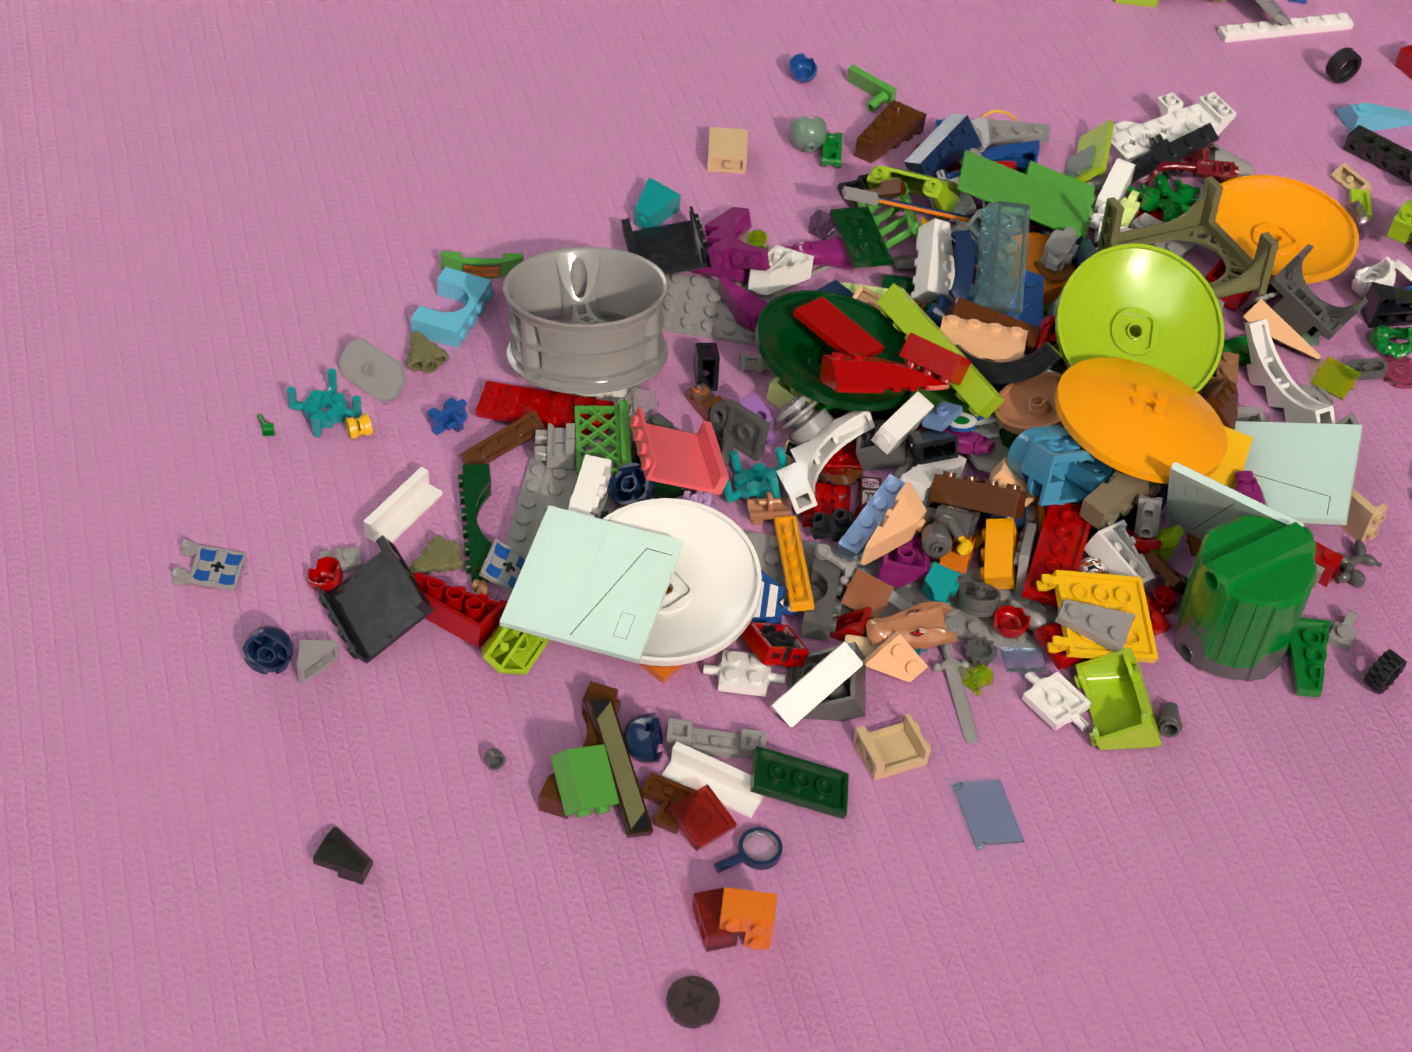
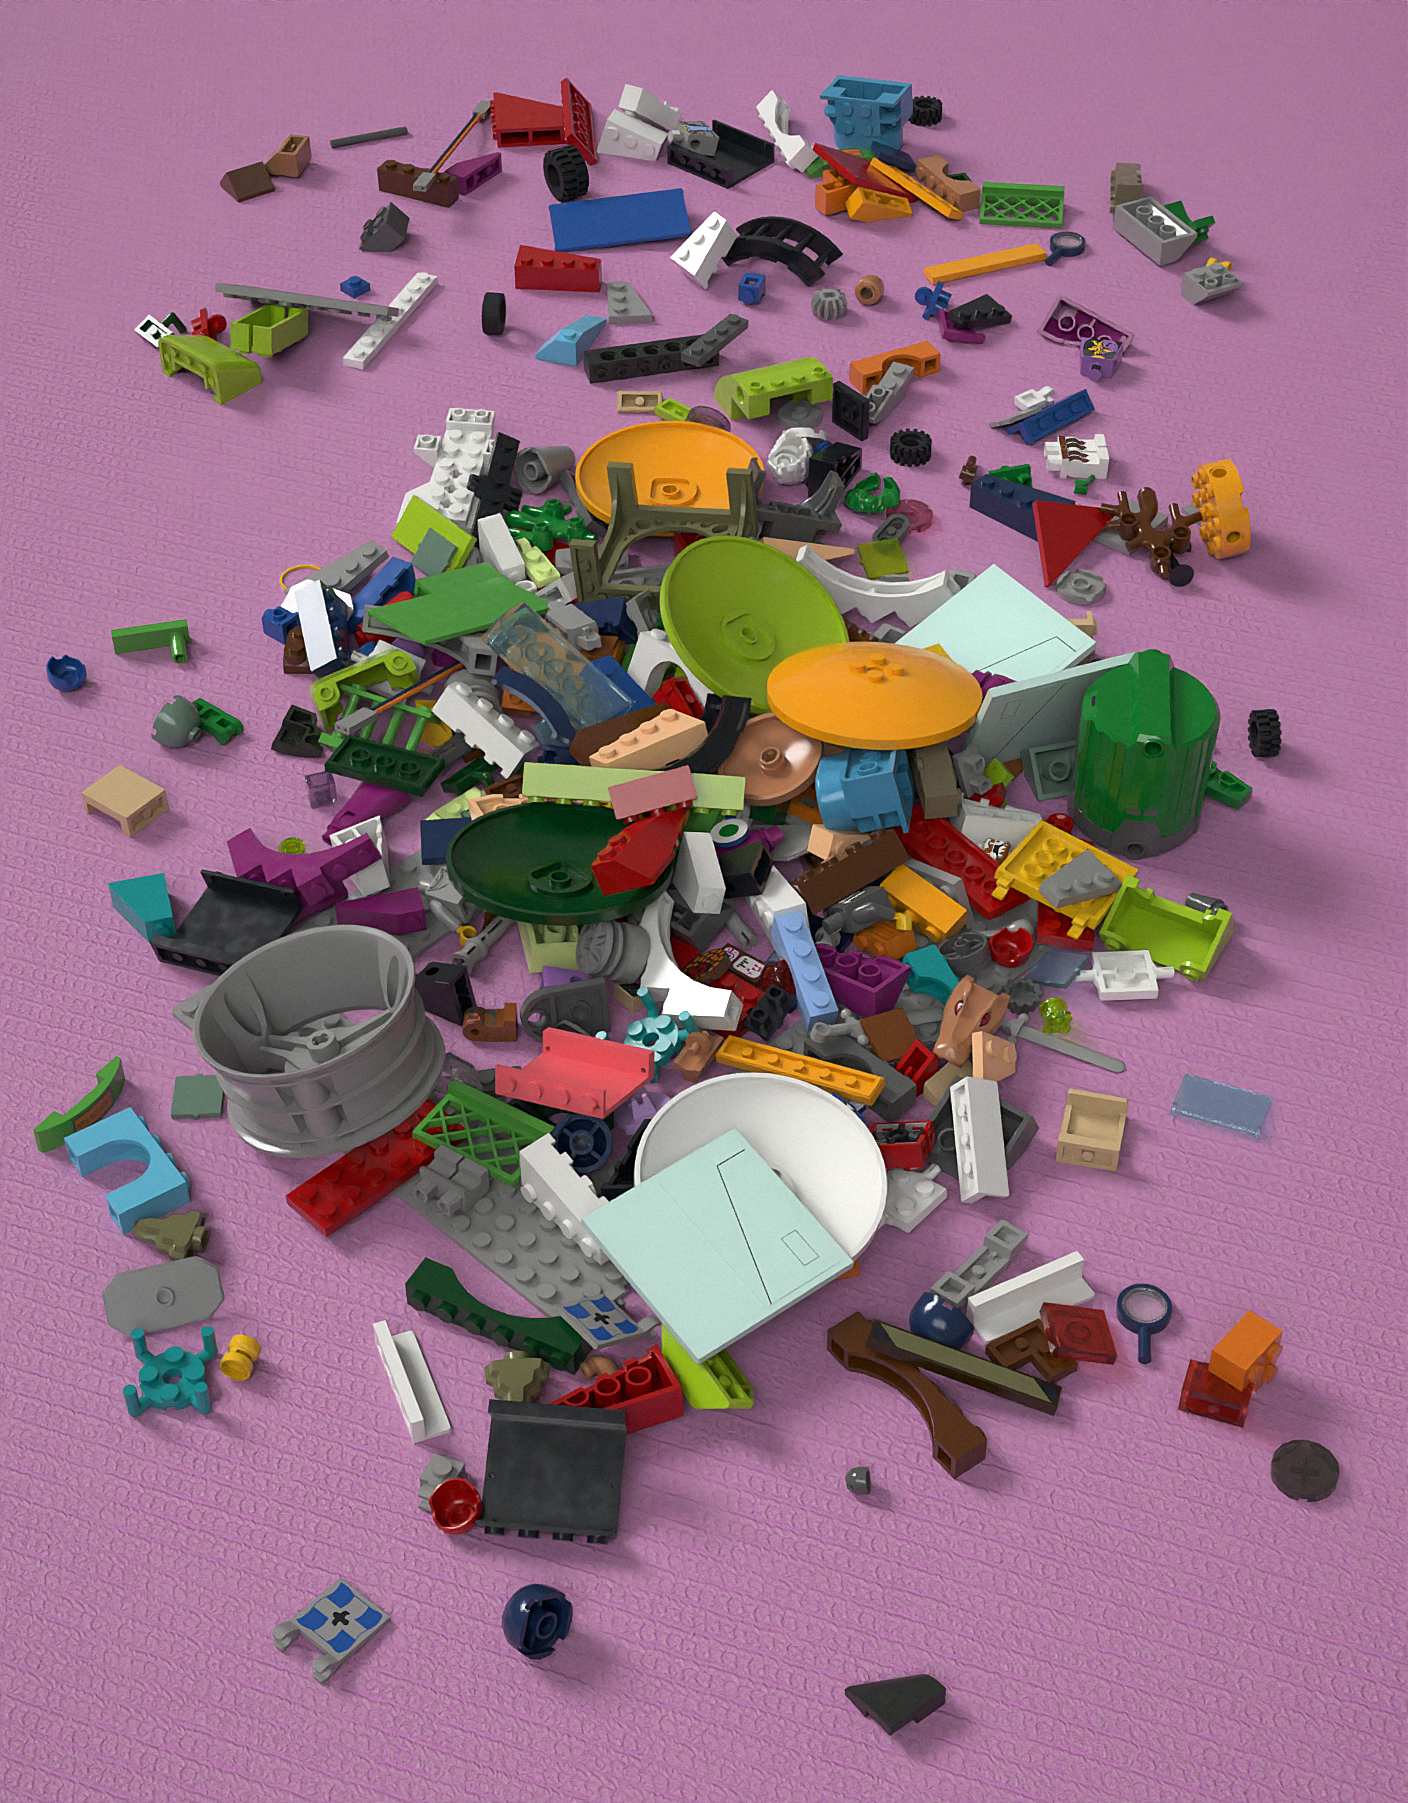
camera: 50 degrees left, 5 degrees down
green hand [257,414,275,437] -> none
light grey slope [297,640,340,685] -> none
blue hips [427,397,467,436] -> none
reddish brown plate [459,410,546,465] -> none
bright green brick [551,744,620,819] -> none
dark green tile [750,746,849,819] -> none
red tile [793,297,884,357] -> none
reddish brown wedge [854,100,926,163] -> none
light nougat wedge [860,481,927,566] -> none
reddish brown slope [866,178,907,206] -> none
dark grey head [920,523,952,558] -> none
medium blue plate [922,401,962,432] -> none
dark red piece [1144,150,1239,186] -> none
reddish brown plate [1145,551,1189,595] -> none

